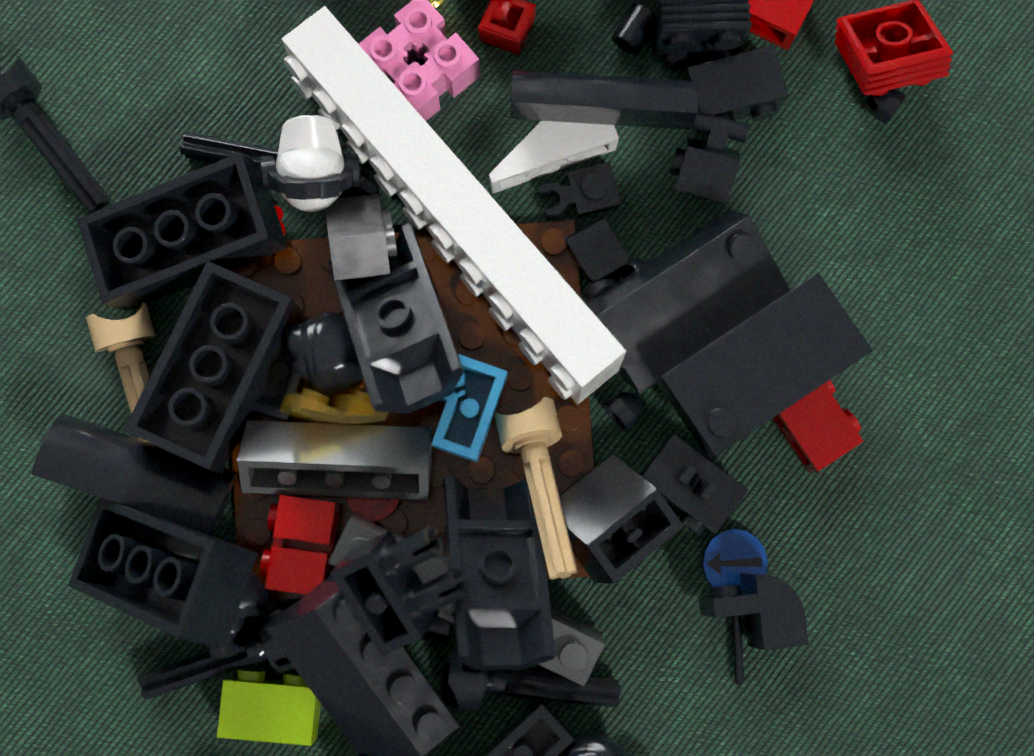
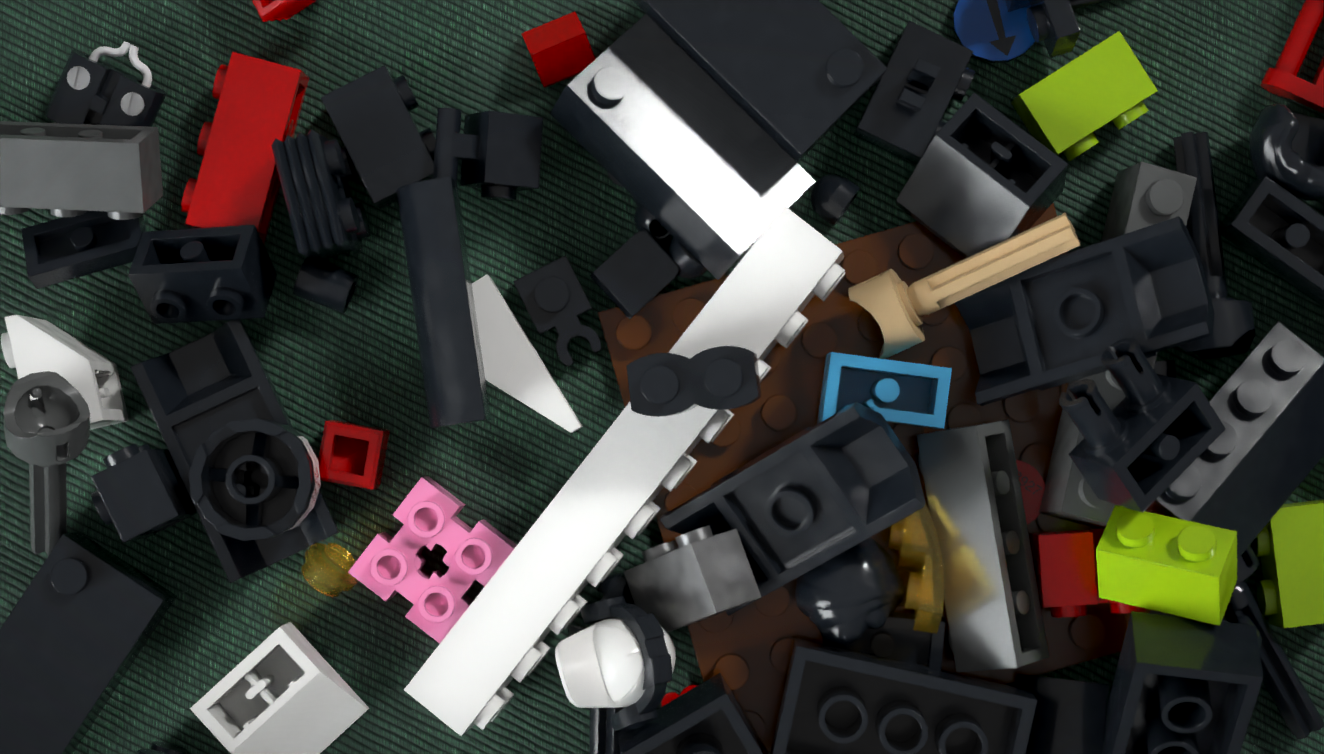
camera: 105 degrees left, 5 degrees up
none -> red slope [521,11,595,88]
none -> black brick [627,346,761,417]
none -> lime brick [1011,31,1158,161]
none -> lime brick [1096,505,1237,626]

